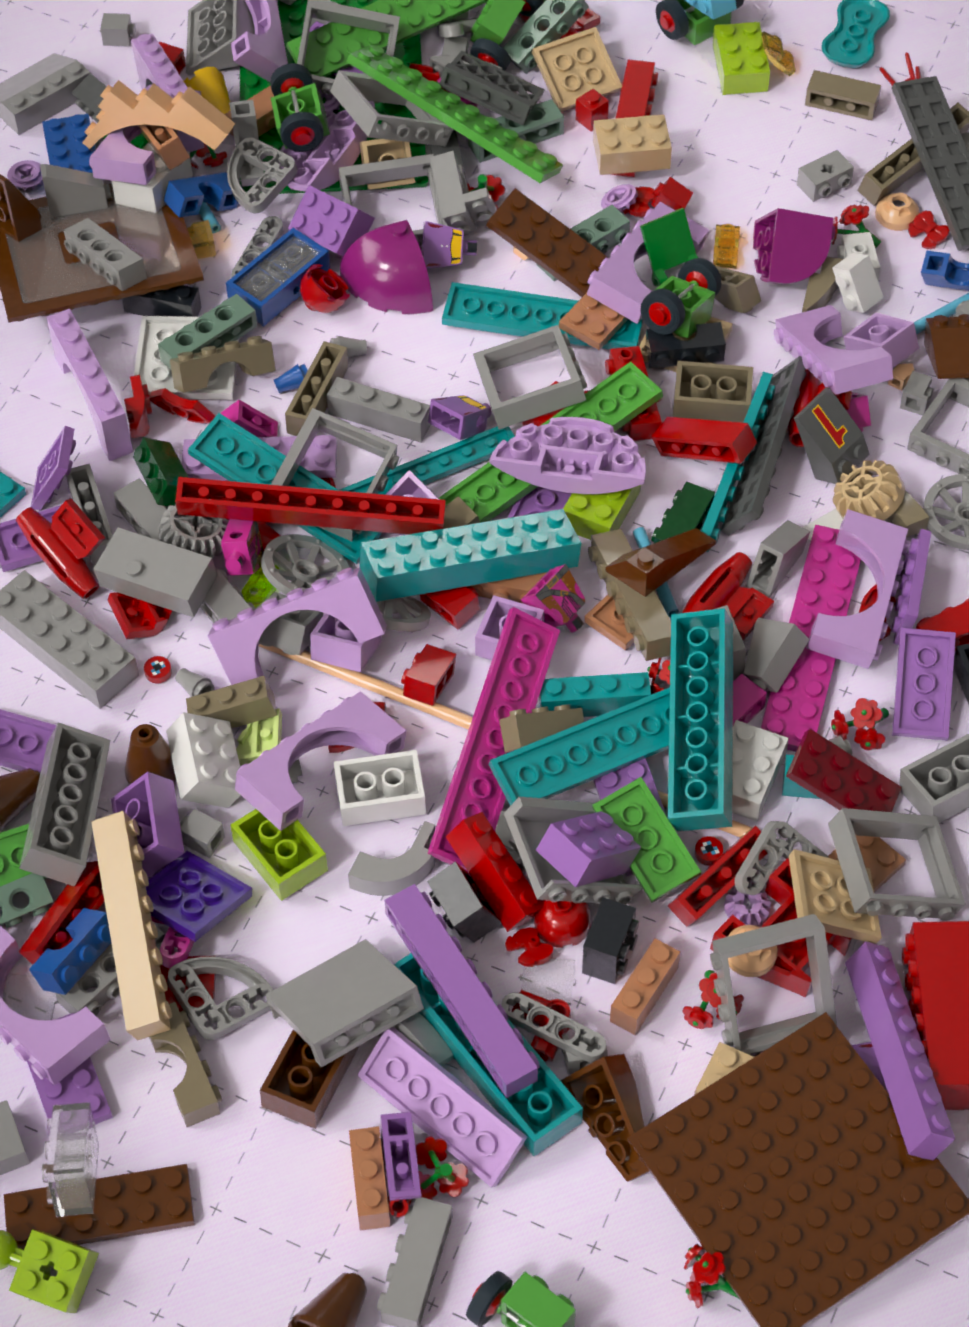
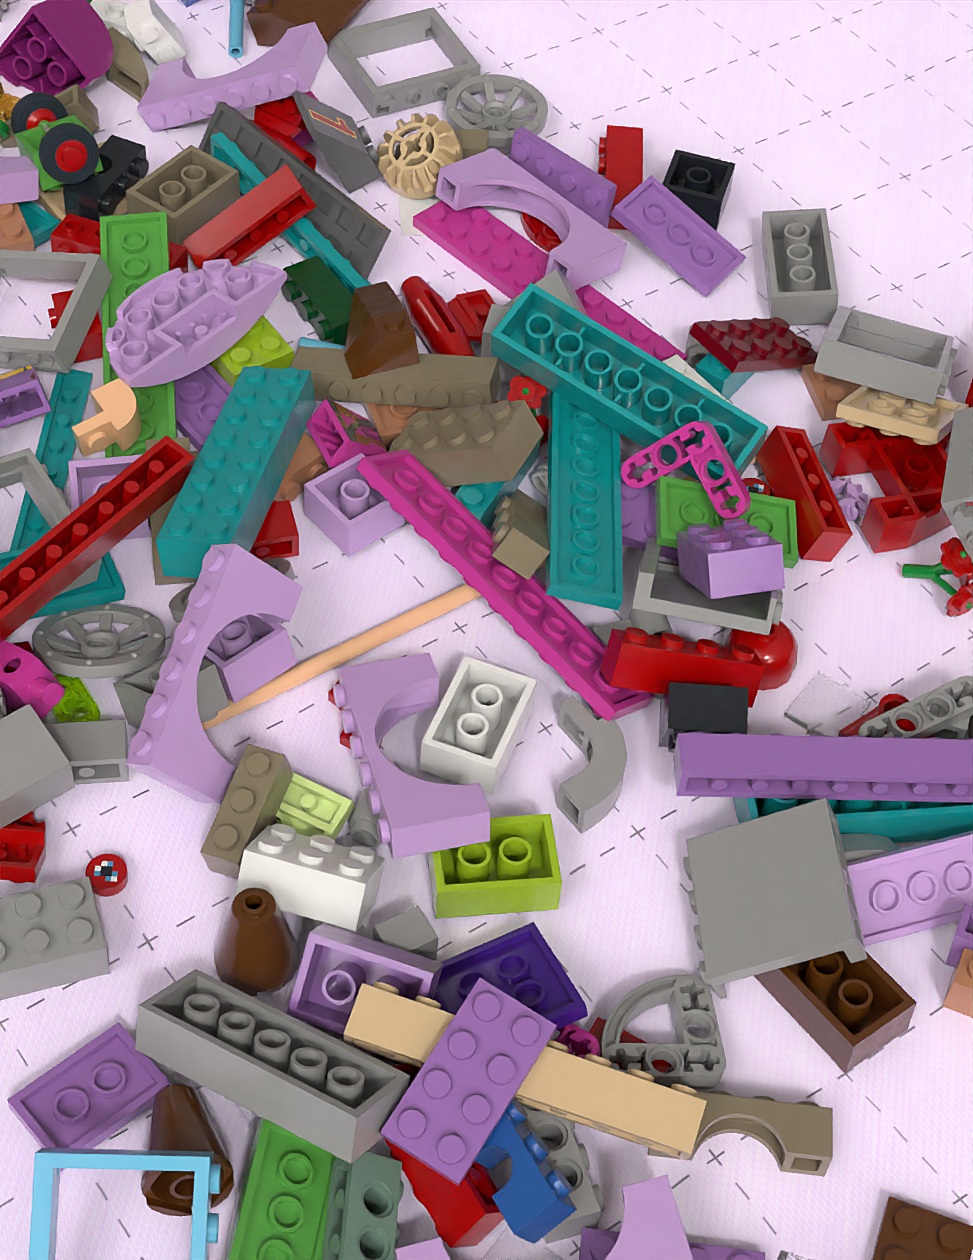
camera: 65 degrees left, 5 degrees down
light grey cone [175,668,215,697] -> none
red brick [401,644,457,706] -> none
red piece [505,927,553,967] -> none
black brick [582,897,639,984] -> none
nougat brick [610,938,680,1035] -> none
light nougat piece [728,925,777,977] -> none
light grey beam [735,821,829,895] -> none
light grey slope [746,520,810,597] -> none
red plant [831,698,889,750] -> none
lavender brick [844,313,919,369] -> none
light grey brick [900,371,934,416] -> none
none -> light nougat brick [72,378,142,458]
none -> medium lavender plate [380,978,557,1186]
none -> dark tan brick [387,400,544,487]
none -> dark pink beam [621,420,751,519]

